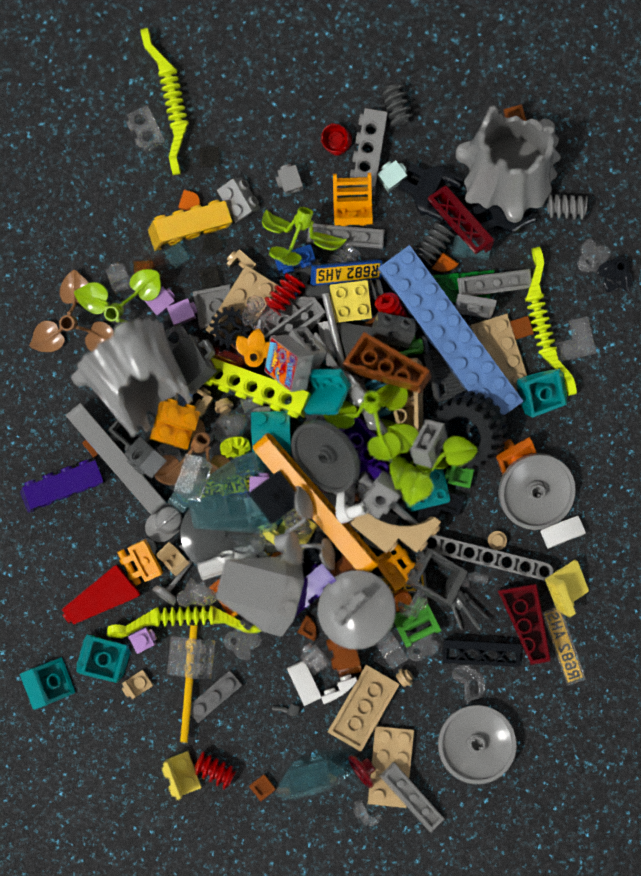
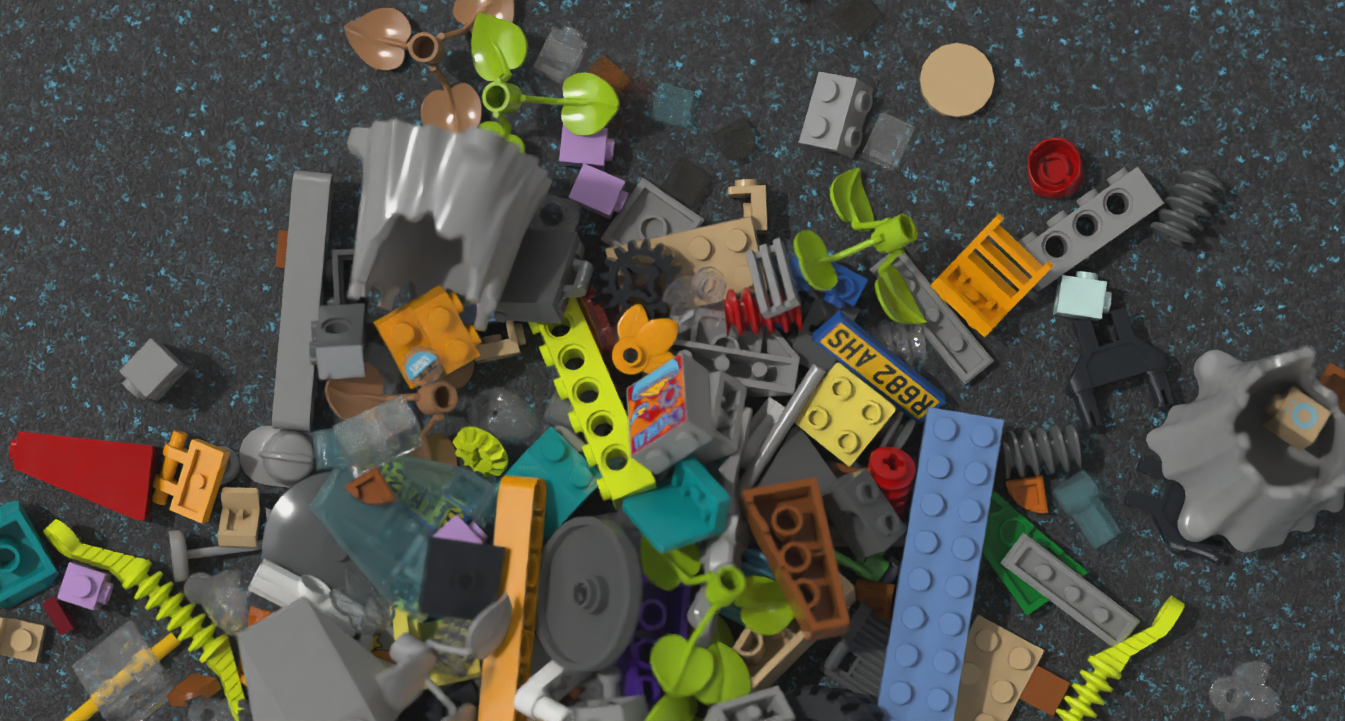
camera: 40 degrees right, 0 degrees up
dark purple wedge [20,459,103,513] -> none
yellow wedge [148,200,232,251] -> none
orange tile [178,190,200,211] -> none
tan plate [215,398,234,414] -> none
light grey brick [275,164,303,196] -> none
dark red fence [428,185,494,255] -> none
light grey tile [454,294,496,319] -> none
light grey piece [547,194,587,220] -> none
none -> dark red tile [42,596,80,635]
none -> light grey brick [119,338,188,401]
none -> dark orange tile [166,673,221,706]
none -> dark orange tile [344,466,398,506]
none -> tile [403,346,442,386]
none -> light grey tile [745,238,800,319]
none -> dark orange tile [855,579,895,620]
none -> clear panel [861,113,915,172]
none -> tan tile [920,43,994,118]
none -> tan brick [1262,387,1331,451]

